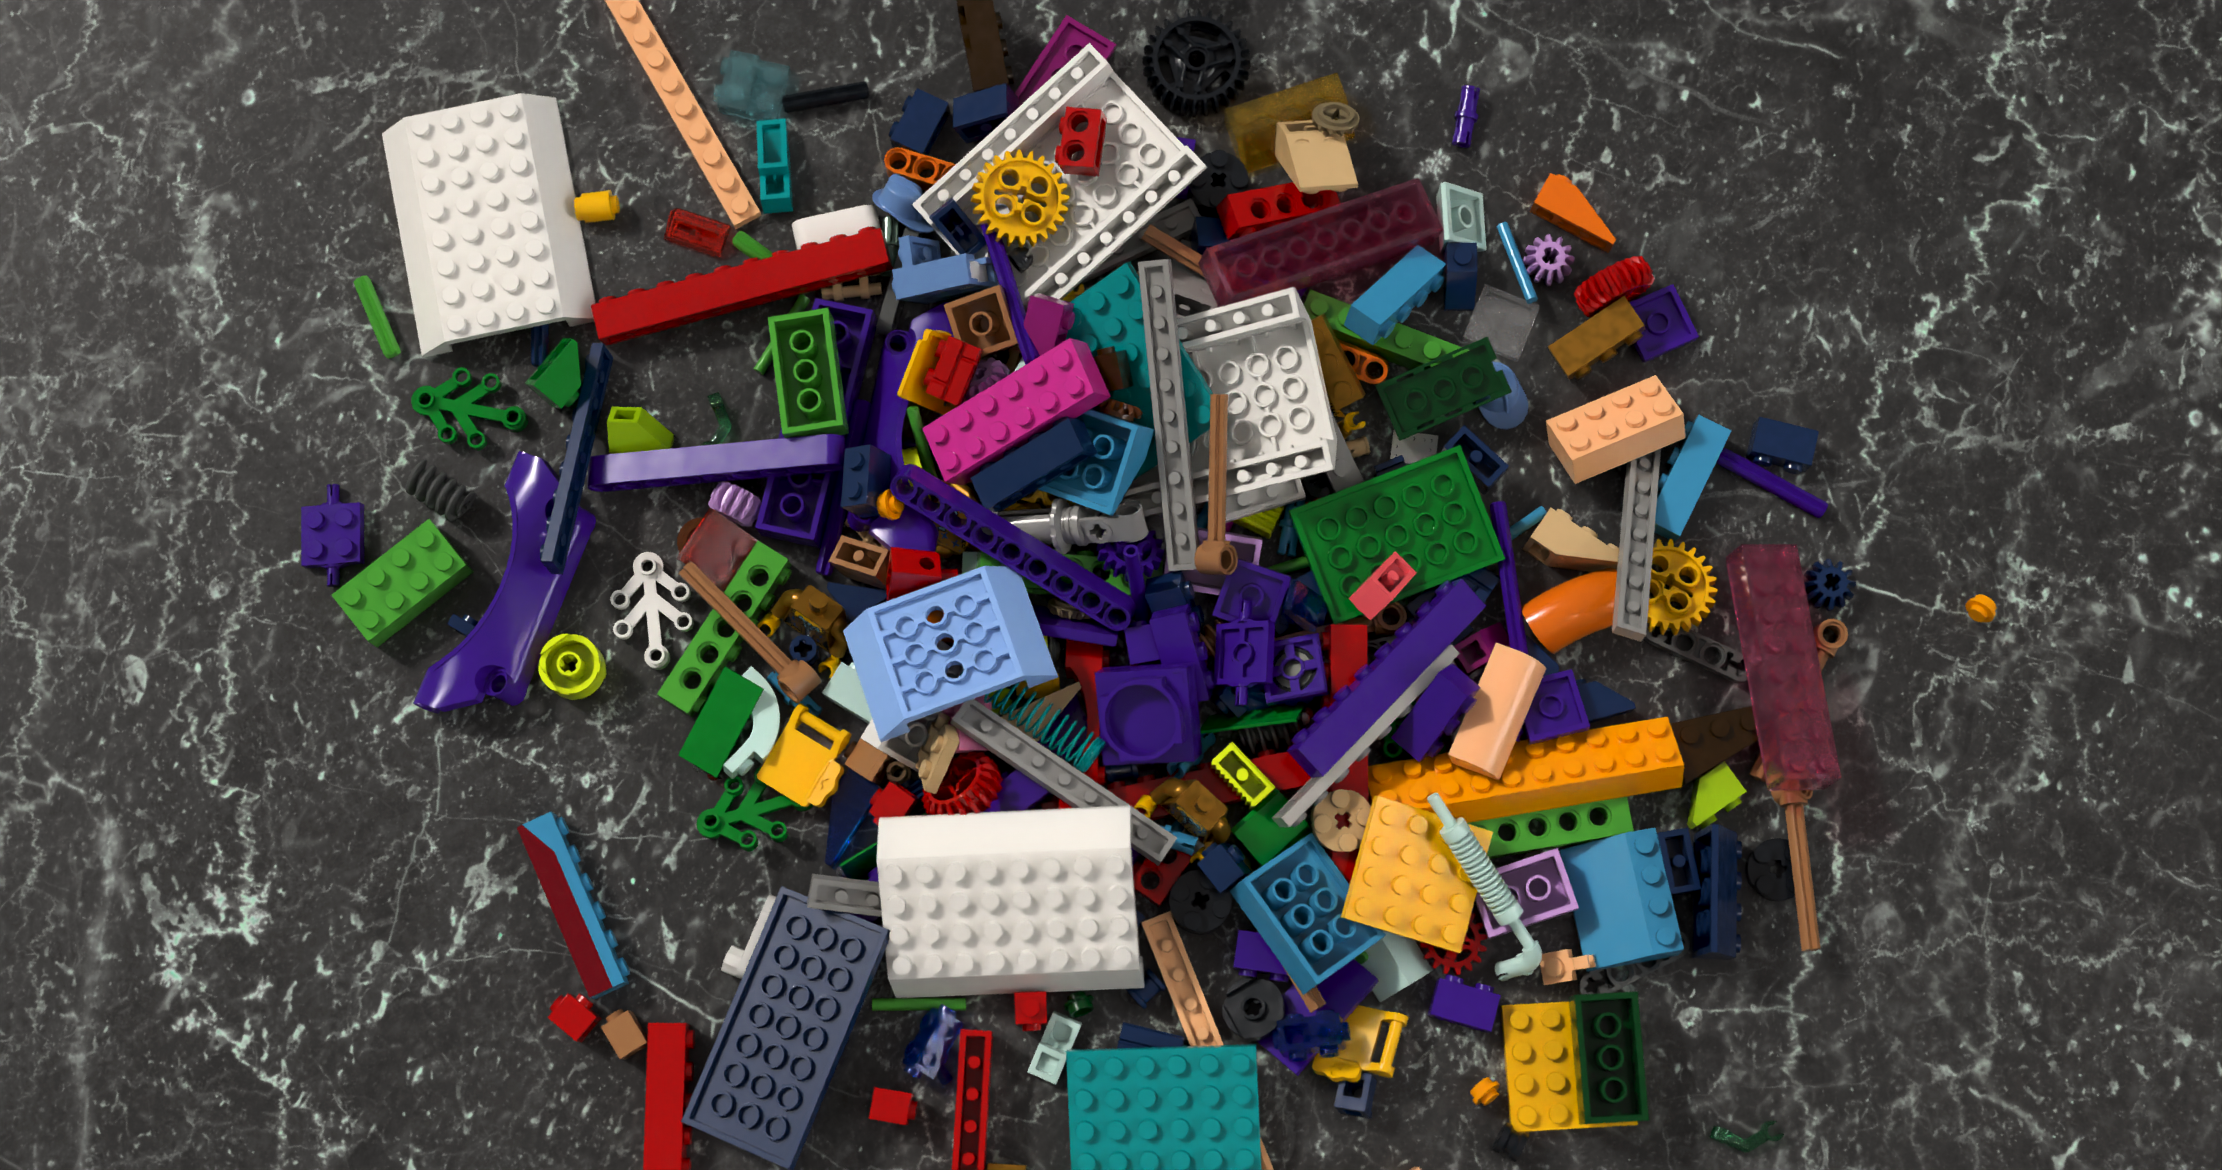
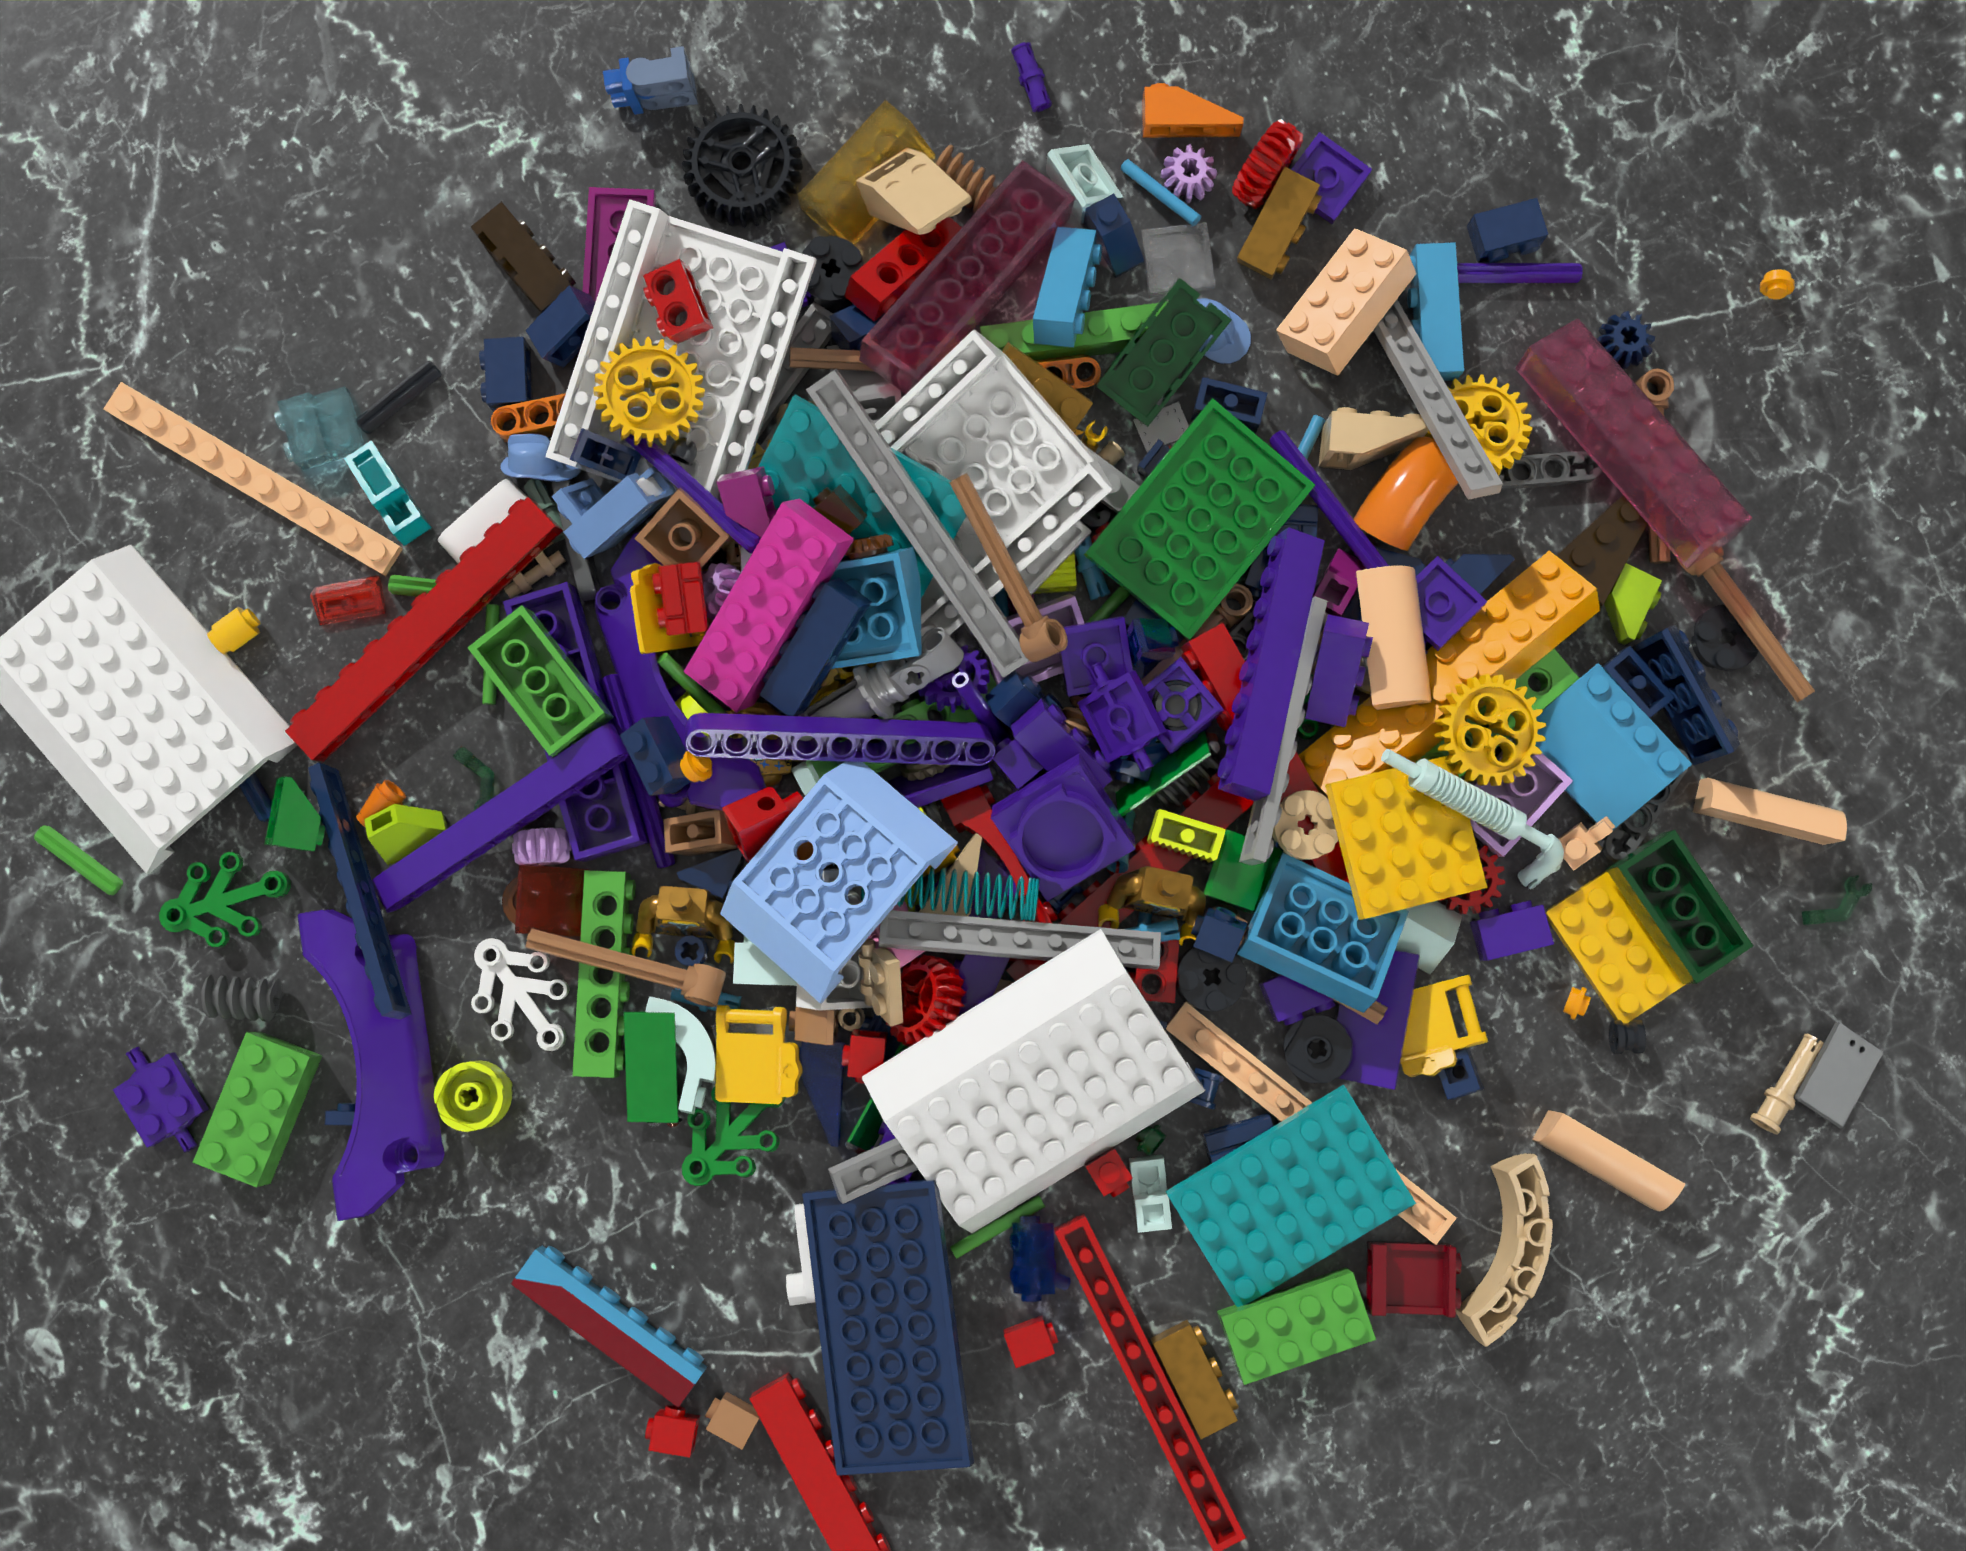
camera: 30 degrees left, 5 degrees up
clear blue brick [1273,1010,1351,1062] -> none
dark tan gear [1312,102,1360,136] -> none
coral slope [1348,551,1417,620] -> none
none -> orange cone [356,780,406,827]
none -> medium nougat piece [935,145,1004,216]
none -> yellow gear [1434,674,1546,786]
none -> light nougat brick [1693,778,1847,845]

